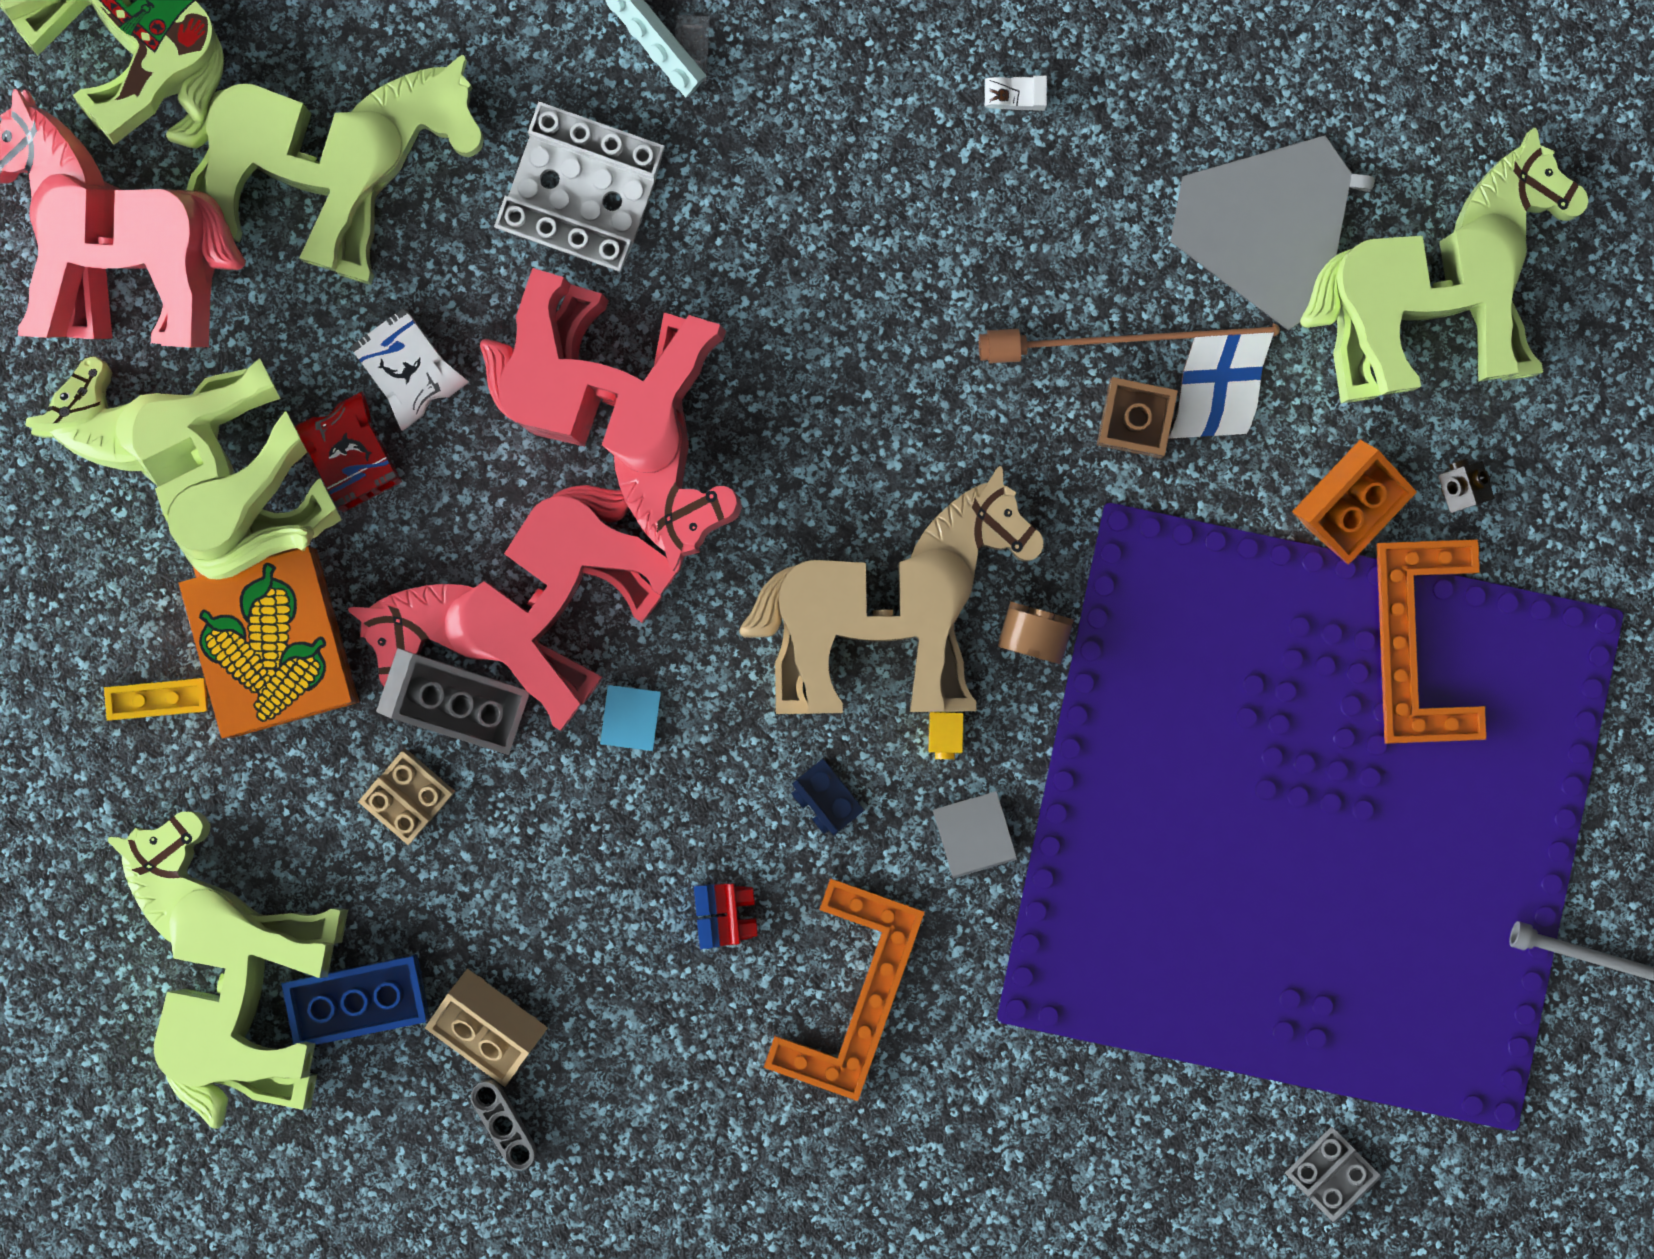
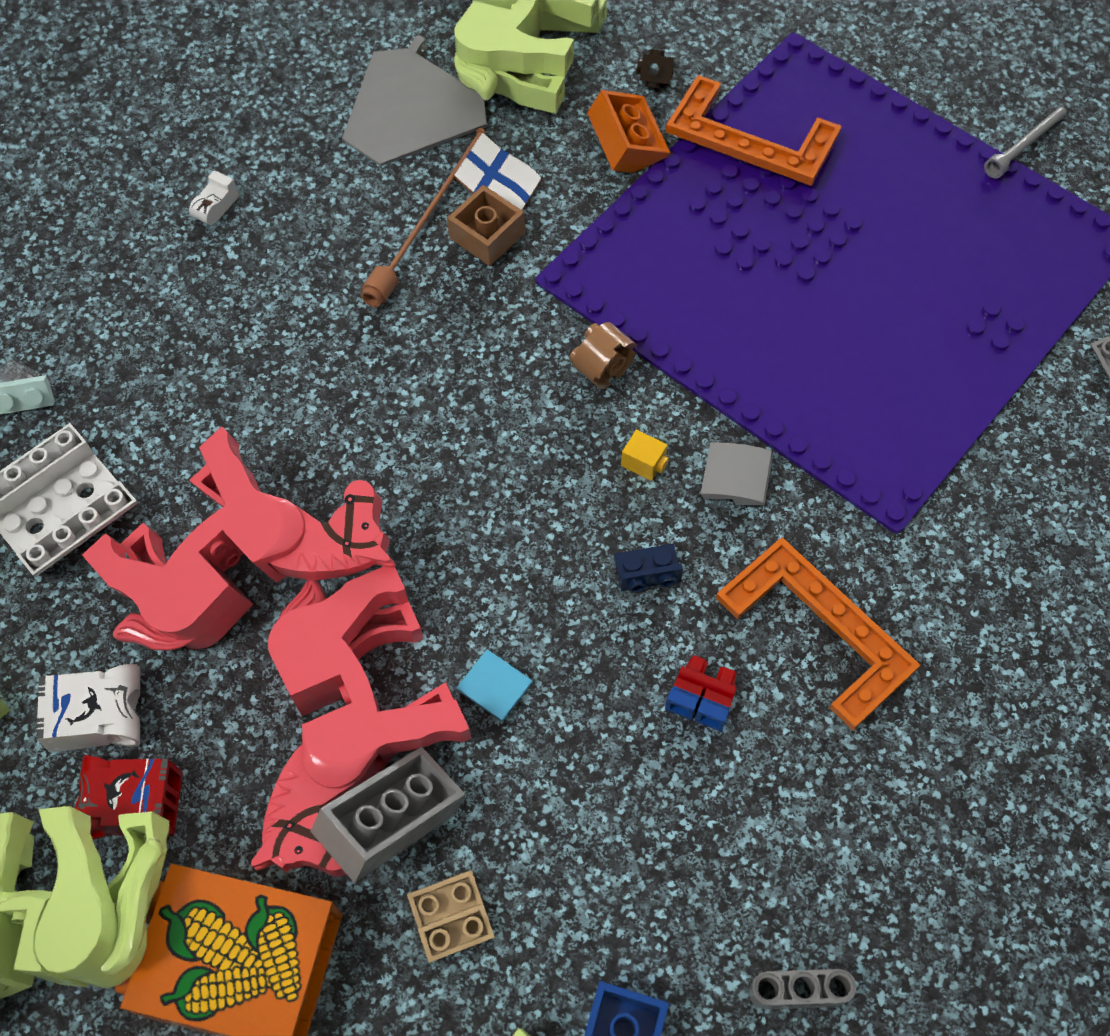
camera: 55 degrees left, 25 degrees down
tan slope [425,969,548,1087] -> none
tan animal [739,466,1043,714] -> none

